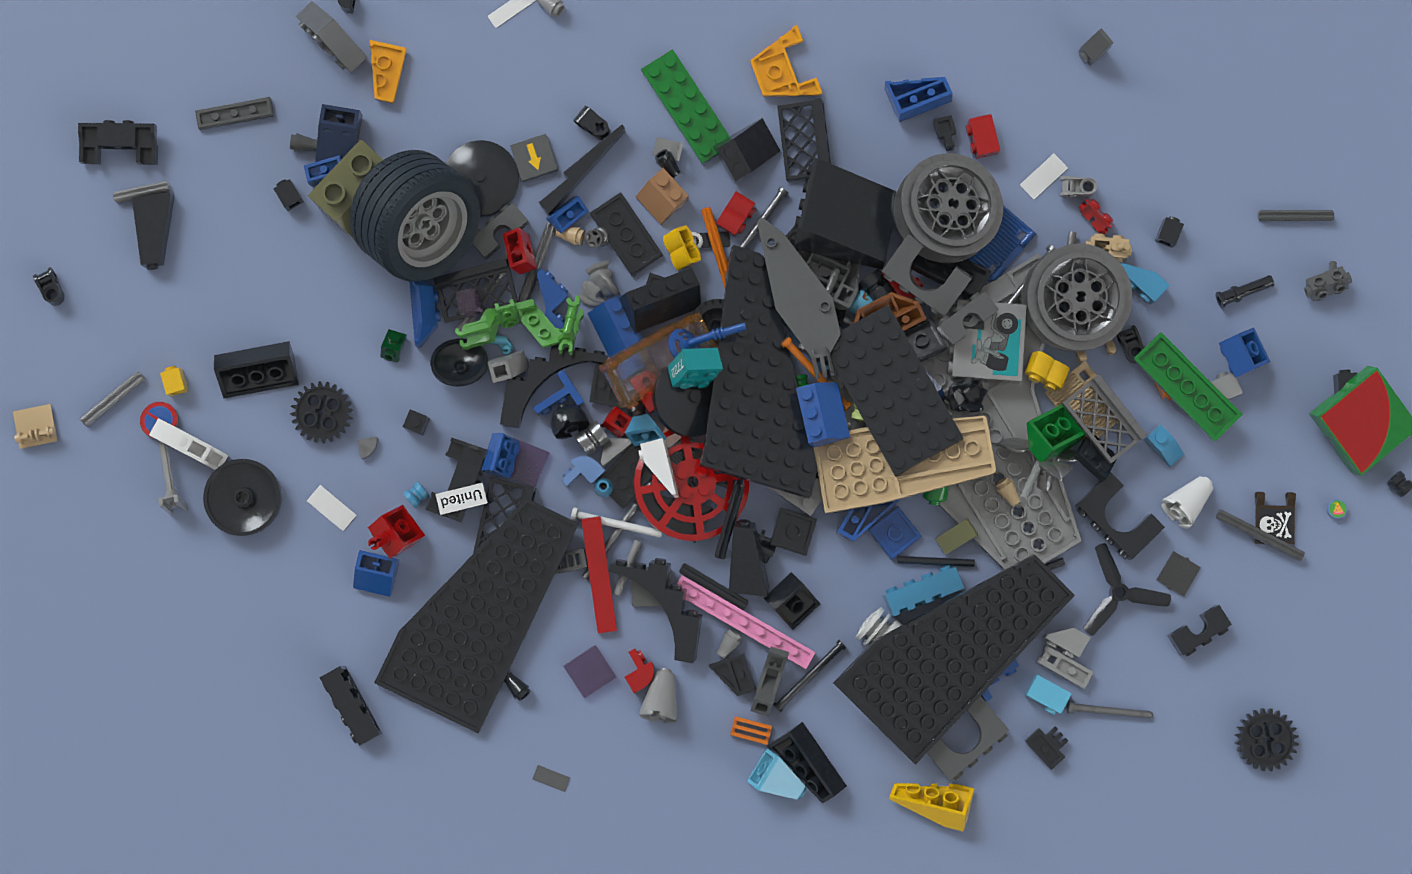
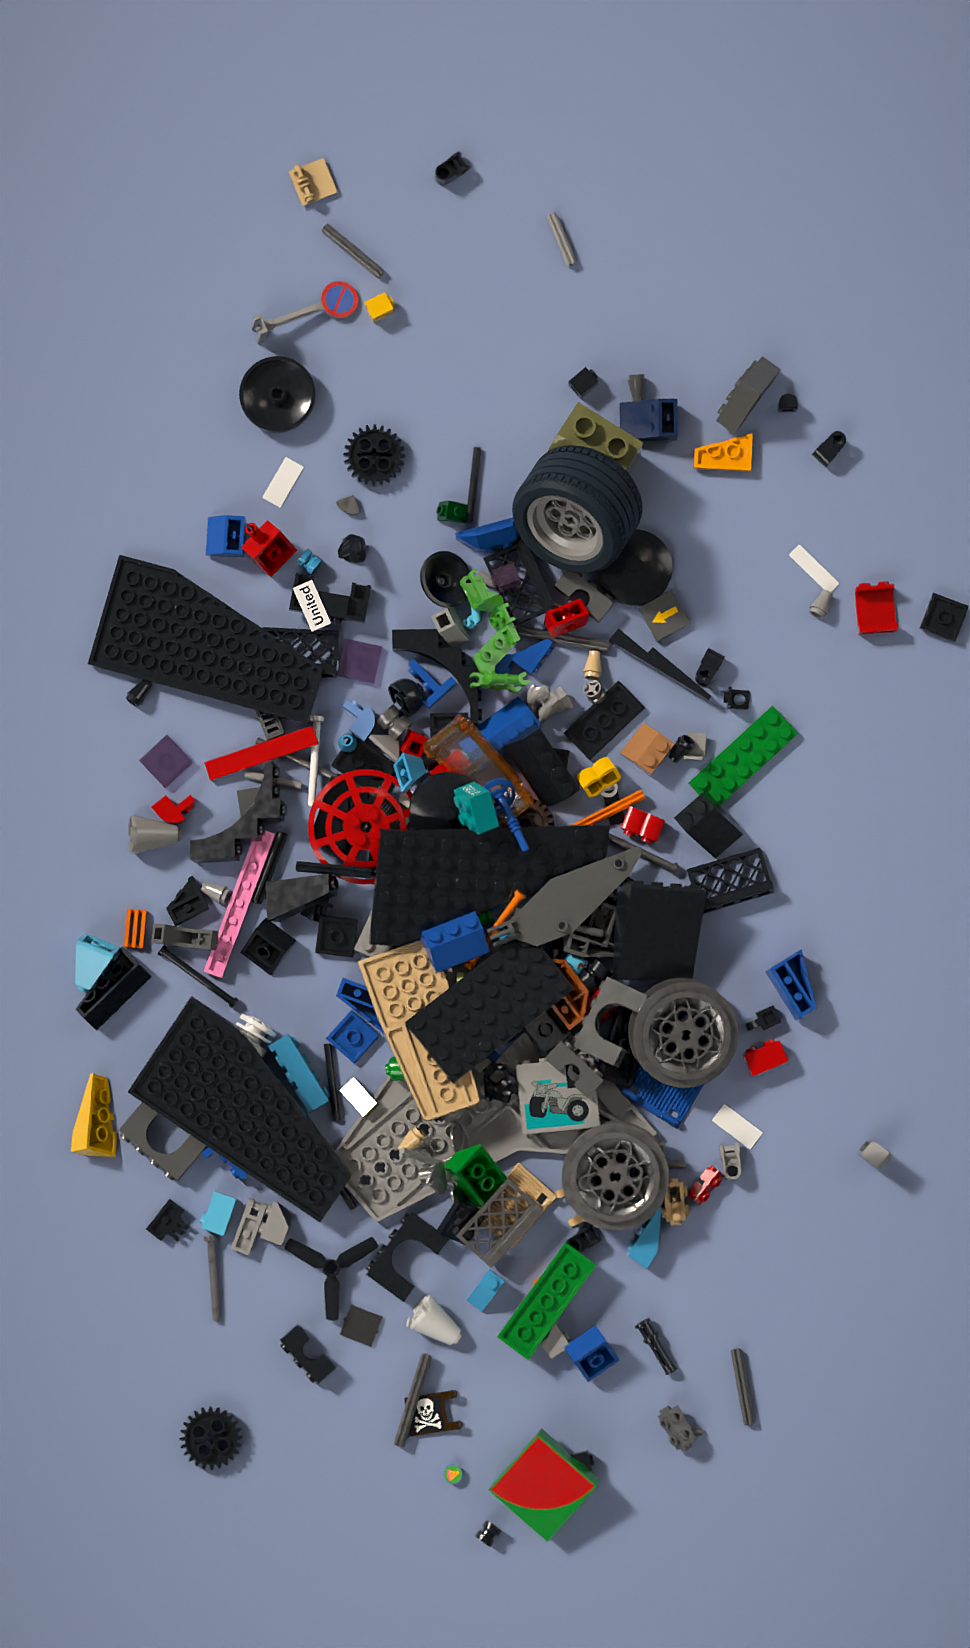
camera: 80 degrees right, 0 degrees up
black bracket [78,120,158,165] -> none
black slope [132,192,174,270] -> none
white slope [149,418,228,470] -> none
dark grey tile [195,97,274,130] -> none
black slope [214,341,299,399] -> none
blue slope [304,155,342,187] -> none
black wedge [319,666,382,746] -> none
black brick [402,409,430,436] -> none
blue slope [482,433,520,479] -> none
dark grey sticker [533,765,570,792] -> none
blue slope [546,196,589,233] -> none
white slope [639,438,679,498] -> none
light orange wing [750,25,823,97] -> none
yellow brick [1024,351,1070,391] -> none
black brick [1155,216,1184,248] -> none
none -> black hair [338,534,369,563]
none -> black bar [466,447,481,523]
none -> black bracket [723,687,750,710]

